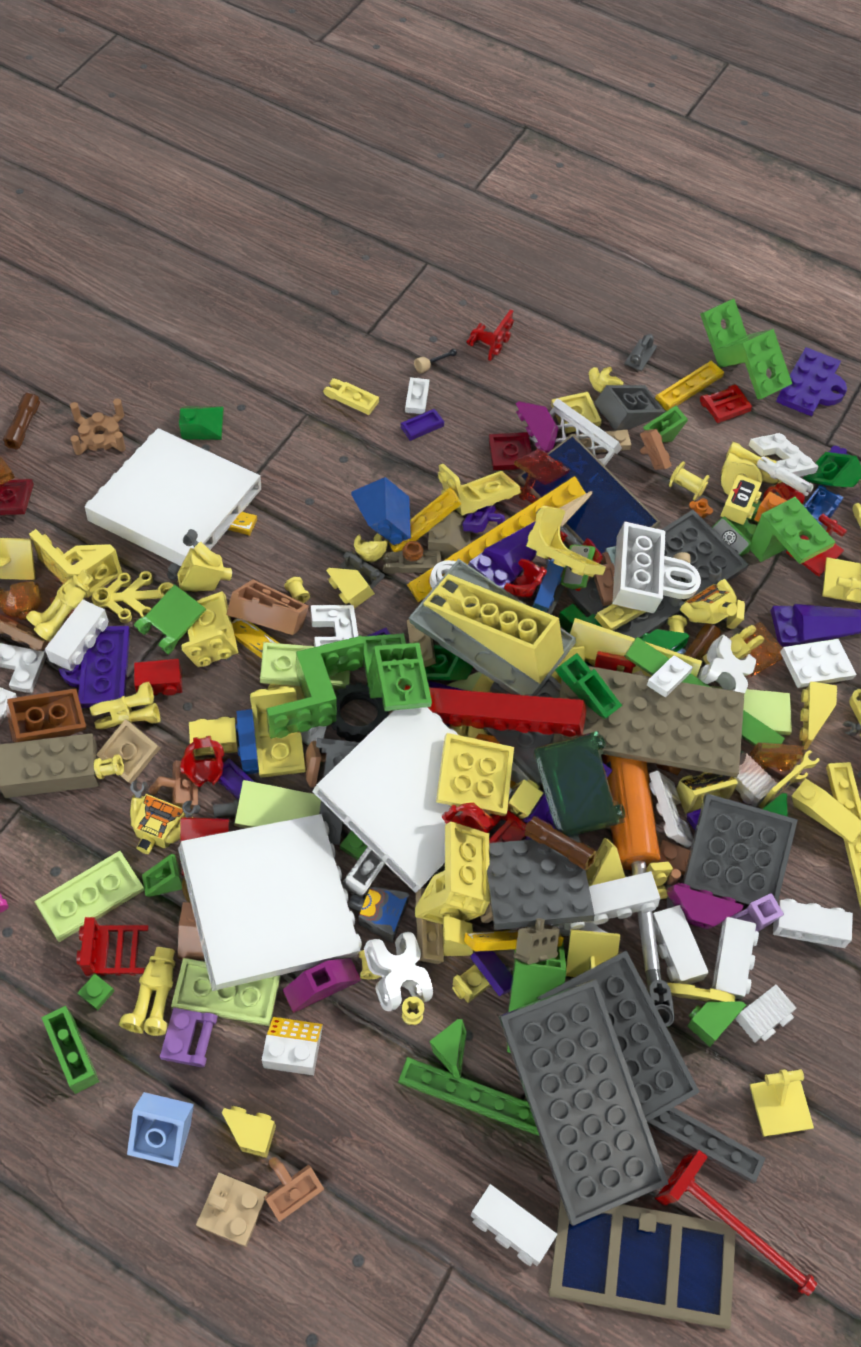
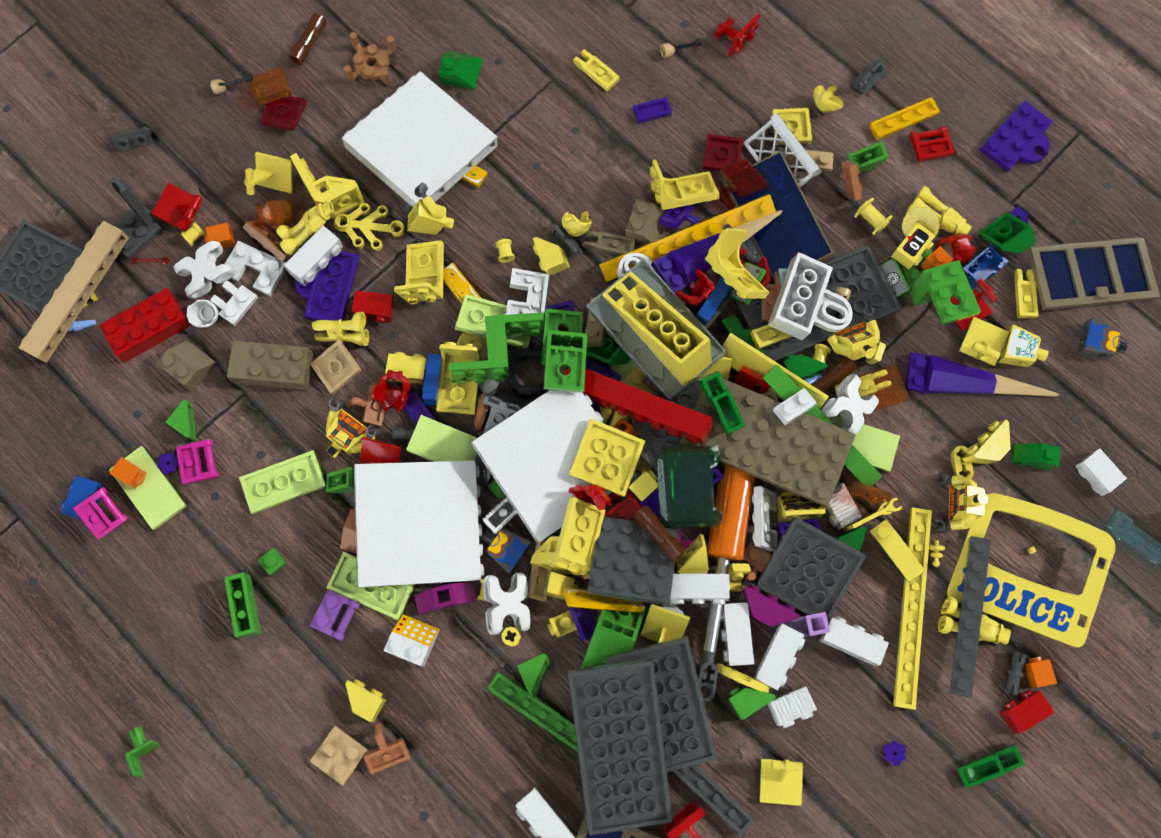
camera: 15 degrees right, 15 degrees up
dark orange slope [6,689,86,743] -> none
red plate [76,917,149,976] -> none
light yellow bush [94,754,124,779] -> none
light yellow piece [119,947,176,1036] -> none
light blue slope [127,1092,194,1167] -> none
bright green flag [134,584,206,655] -> none
nougat wedge [226,579,309,635] -> none
blue slope [351,477,411,545] -> none
yellow tile [388,487,462,552] -> none
dark orange plate [402,541,423,561] -> none
white plate [405,377,429,414] -> none
dark tan piece [514,918,559,965] -> none
magenta slope [515,401,559,454] -> none
dark grey slope [594,385,666,430] -> none
orange plate [689,498,713,519] -> none
bright green bracket [700,299,792,399] -> none
white plate [749,433,819,477] -> none
white pin [757,456,813,496] -> none
white plate [780,639,857,688] -> none
light yellow slope [799,681,837,750] -> none

